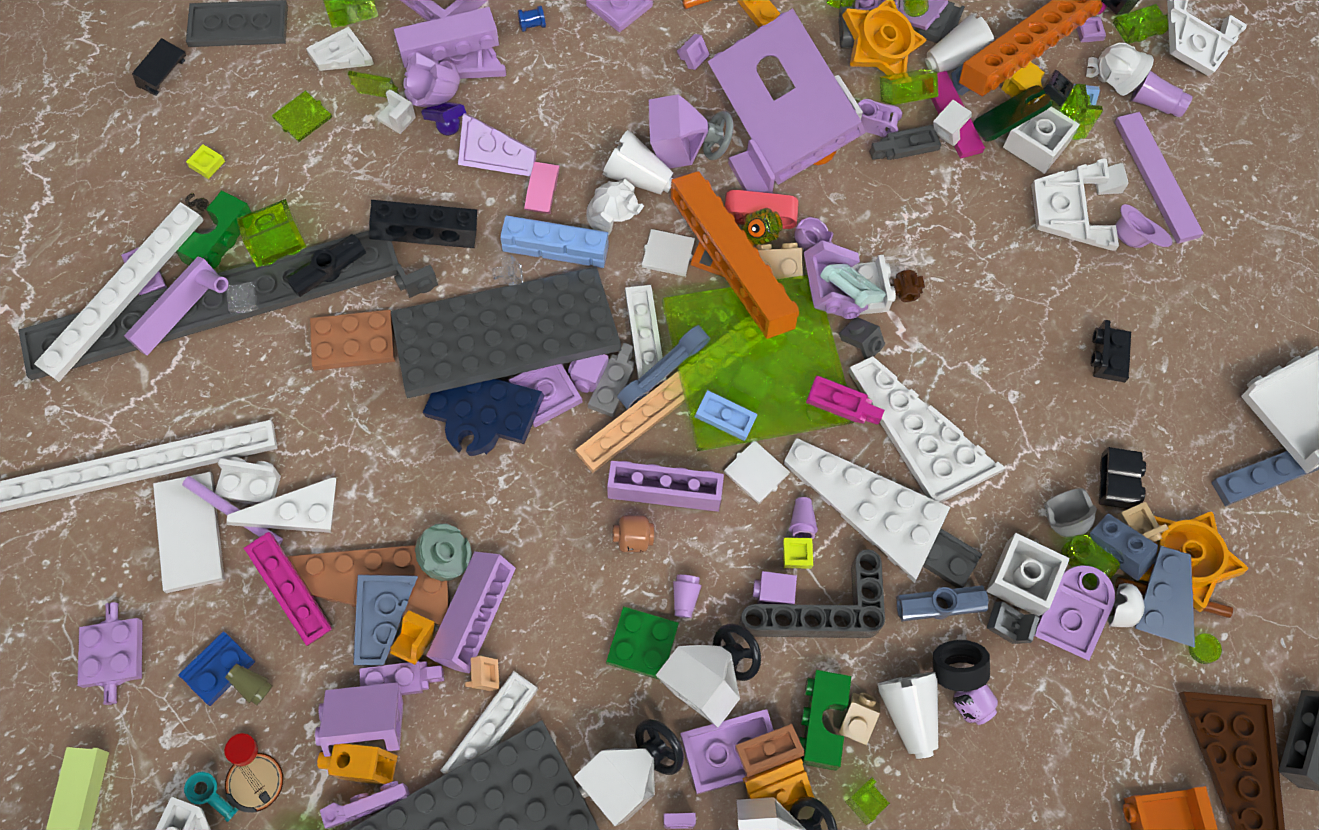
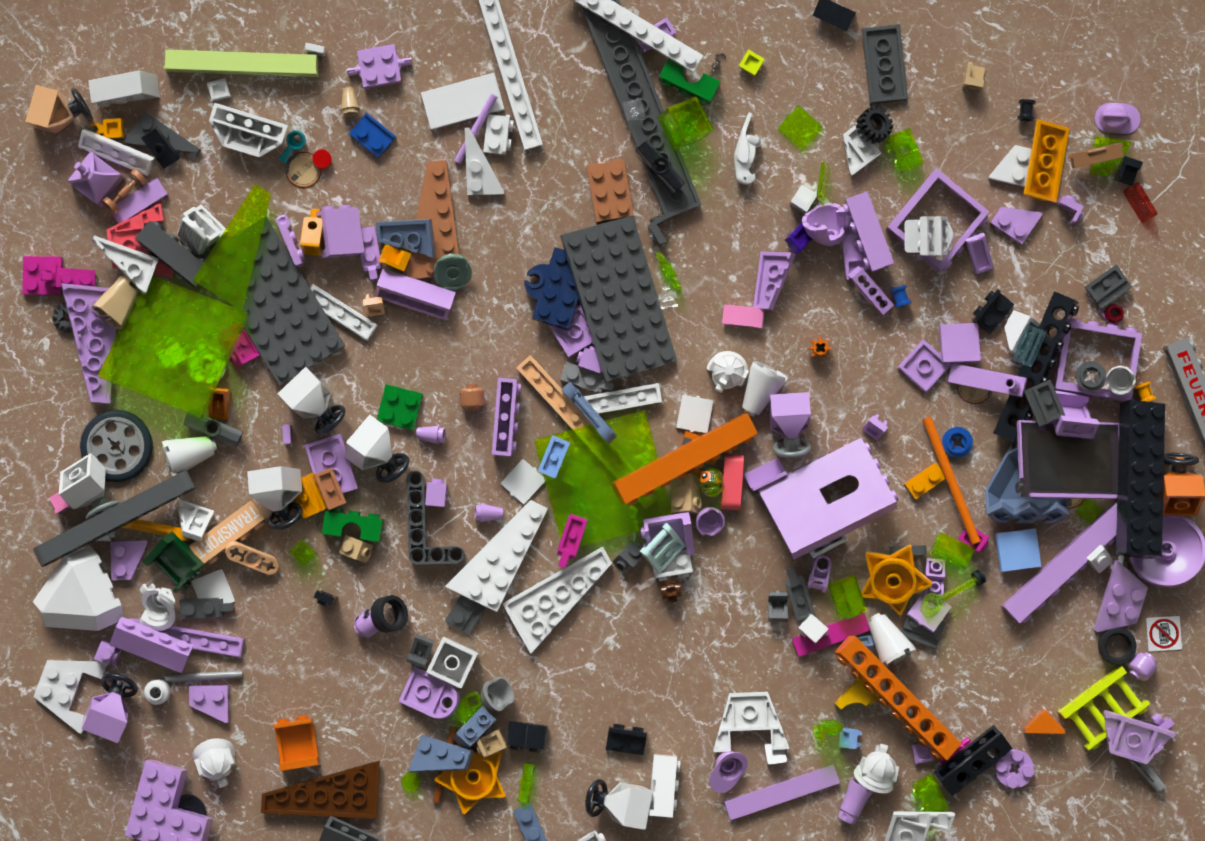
camera: 90 degrees right, 20 degrees up
lavender piece [124,257,228,355] -> none
olive cone [225,663,273,705] -> none
dark pink tile [244,532,333,646] -> none
black brick [369,200,478,248] -> none
light blue brick [500,215,609,268] -> none
neon yellow plate [783,538,813,569] -> none
white cone [878,672,938,759] -> none
sand blue piece [896,585,989,622] -> none
dark green piece [973,85,1053,142] -> none
white brick [1003,98,1080,174] -> none
black plate [1043,70,1073,106] -> none
white hair [1108,583,1145,627] -> none
none -> white tile [305,43,326,57]
none -> black plate [313,590,338,607]
none -> tan cone [341,87,360,117]
none -> clear neon green pin [517,763,536,803]
none -> white piece [585,779,653,830]
none -> white wedge [649,754,680,818]
none -> clear neon green piece [655,250,682,292]
none -> white animal [734,112,761,185]
none -> dark grey bracket [768,590,788,622]
none -> orange gear [808,336,832,361]
none -> lavender piece [848,266,894,315]
none -> black tyre [856,106,894,144]

